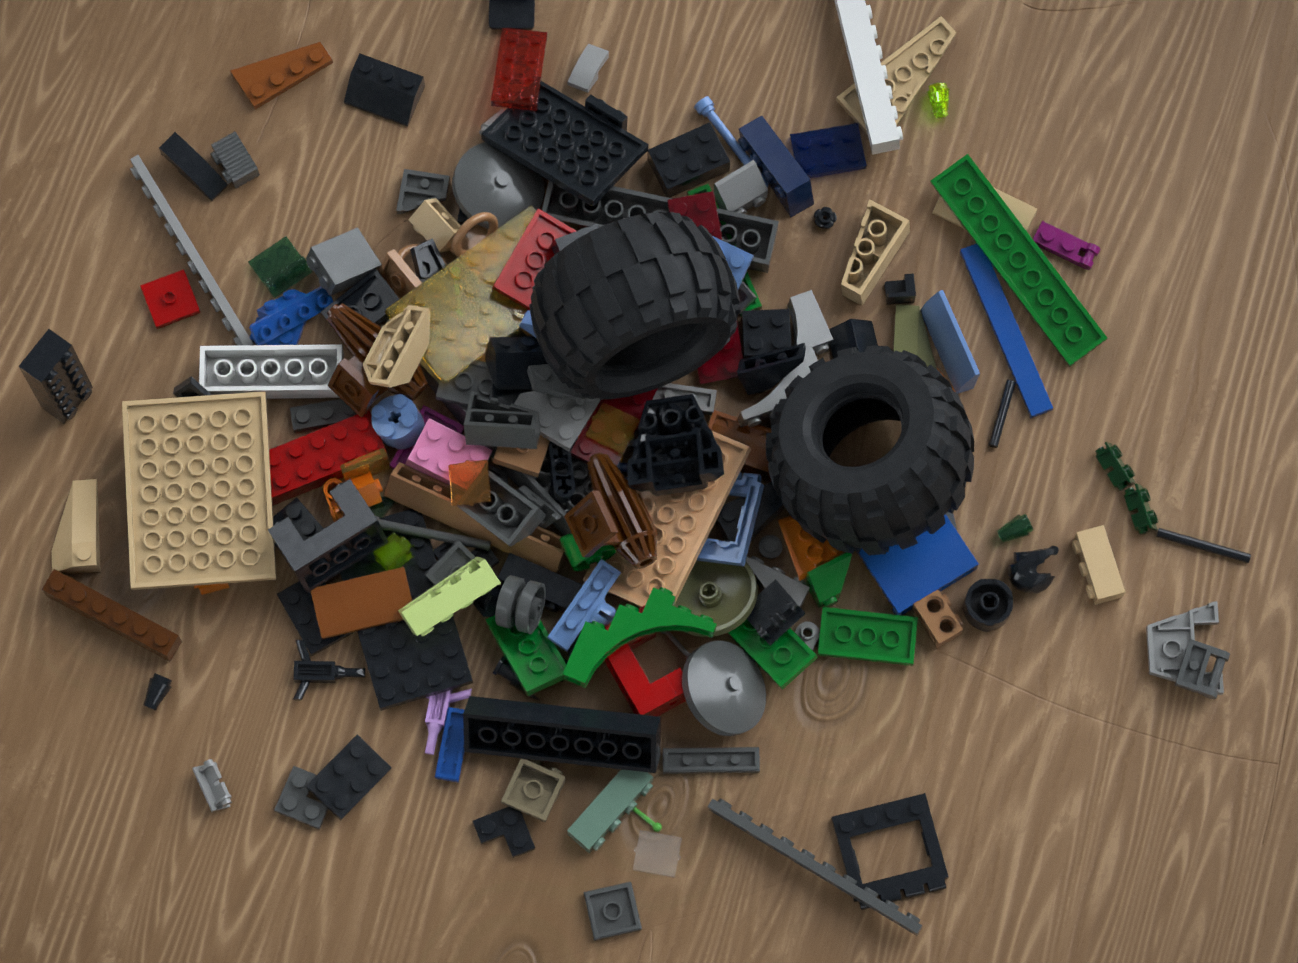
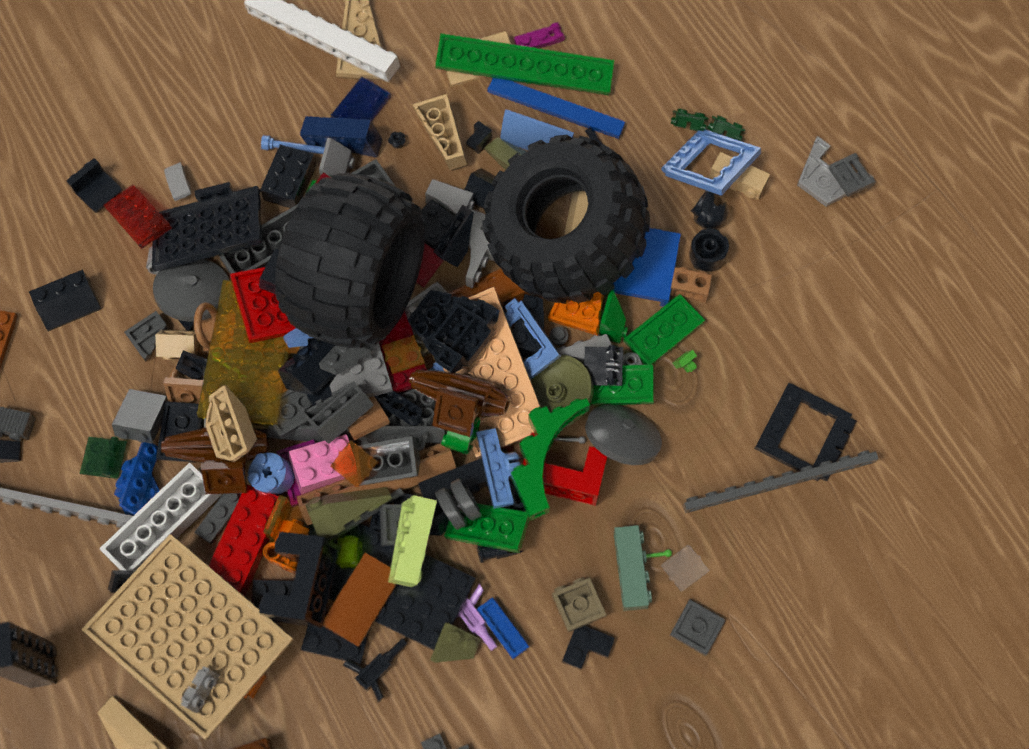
camera: 45 degrees left, 5 degrees down
red plate [140,269,201,329] -> none
black plate [306,734,392,821] -> none
black brick [463,696,661,773] -> none
dark grey tile [663,747,760,774] -> none
clear neon green cone [927,83,950,118] -> none
clear green cone [997,514,1034,543] -> none
black bar [1156,528,1251,563] -> none
none -> light grey hinge [180,666,220,714]
none -> olive wedge [305,487,392,538]
none -> olive wing [430,623,481,663]
none -> medium blue hinge [661,130,761,196]
none -> bright green tile [672,350,697,373]

